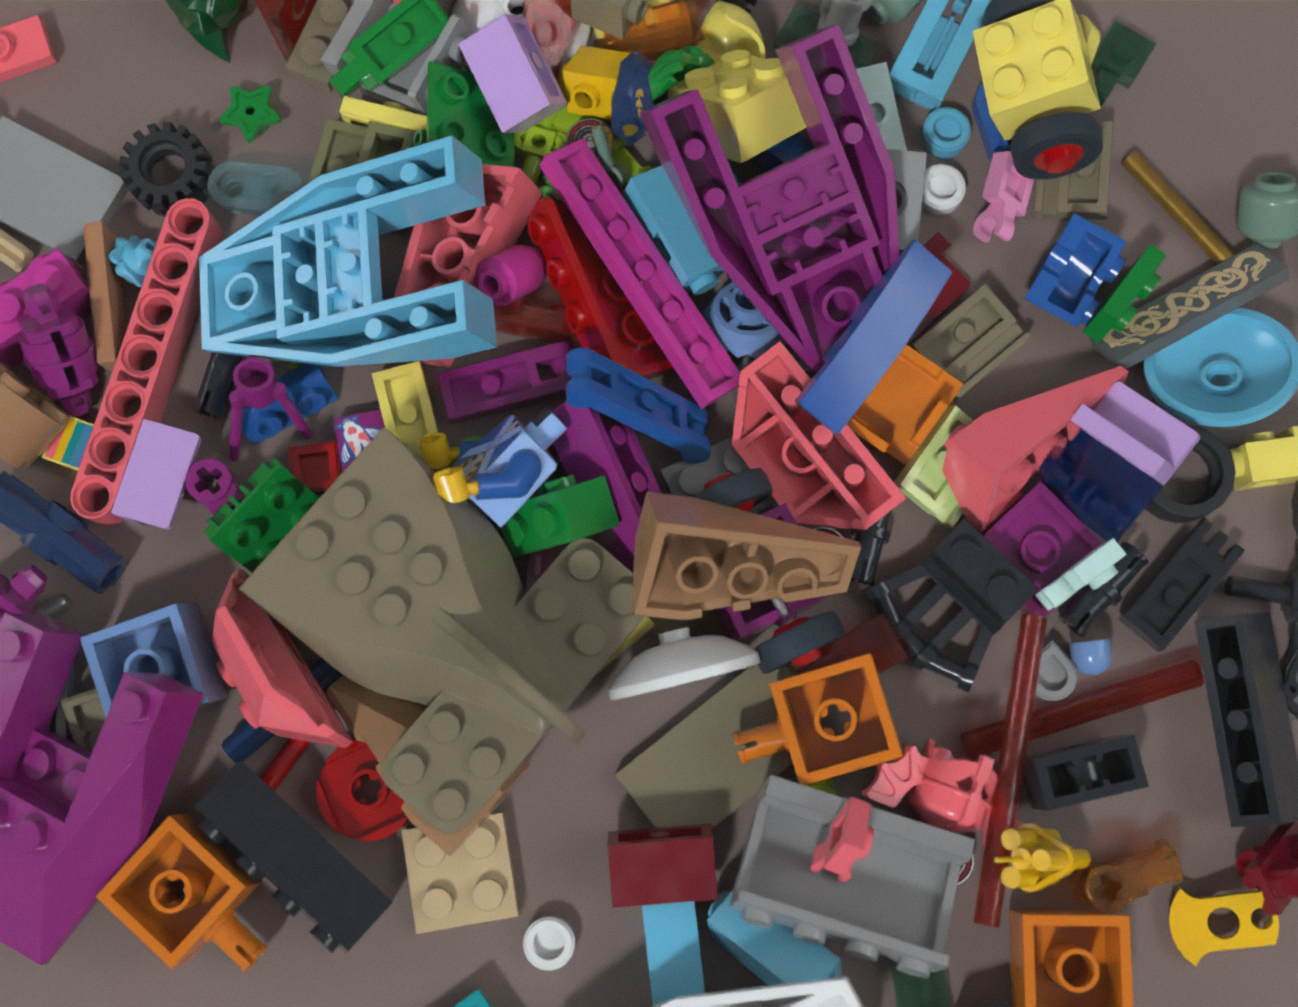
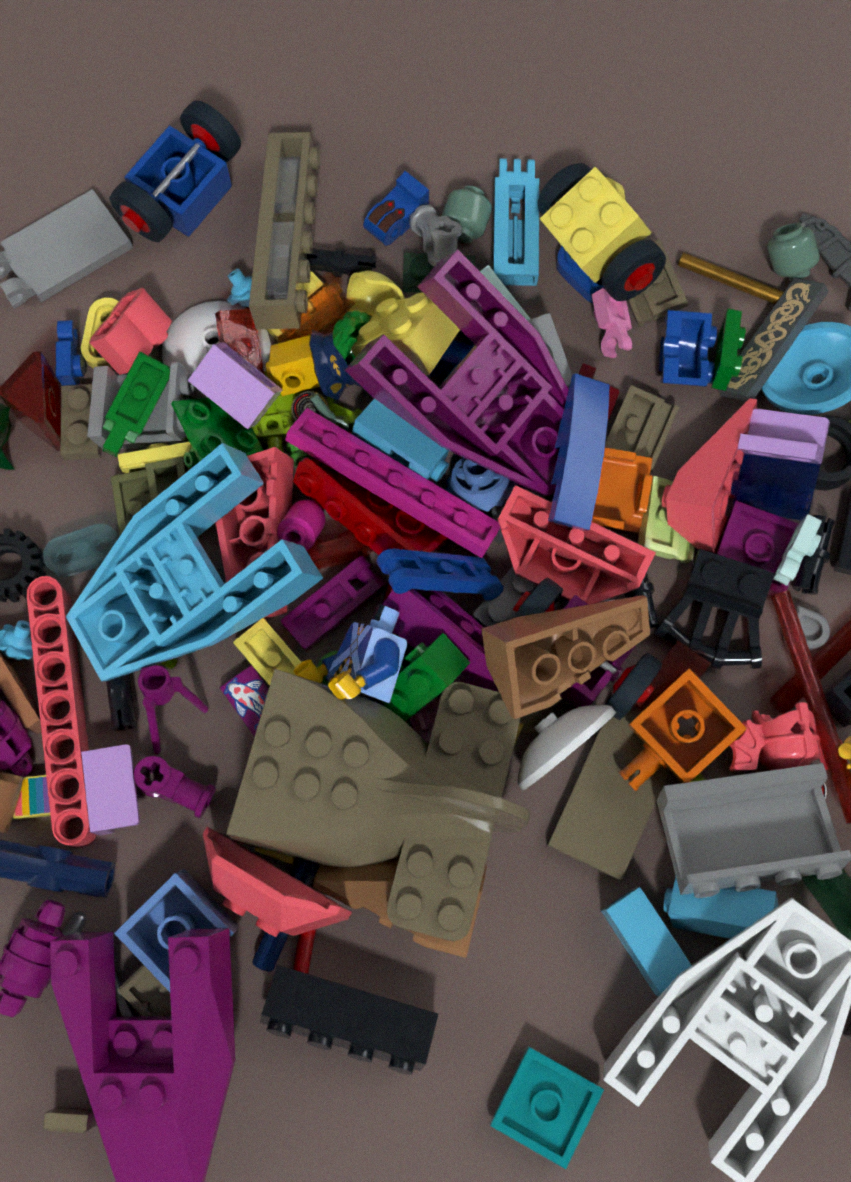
camera: 30 degrees left, 5 degrees down
orange brick [95,814,269,973] -> none
green hinge [203,457,319,573] -> none
green plate [220,85,281,143] -> none
blue hinge [230,363,339,446] -> none
red tile [288,441,342,495] -> none
red plate [316,739,409,842] -> none
tan plate [402,812,520,934] -> none
white tile [523,916,576,971] -> none
dark red panel [607,823,718,908] -> none
coral plate [811,797,874,883] -> none
medium azure tile [921,107,971,158] -> none
white tile [922,164,966,215] -> none
medium blue hinge [1069,639,1112,675] -> none
clear green plate [1091,21,1156,107] -> none

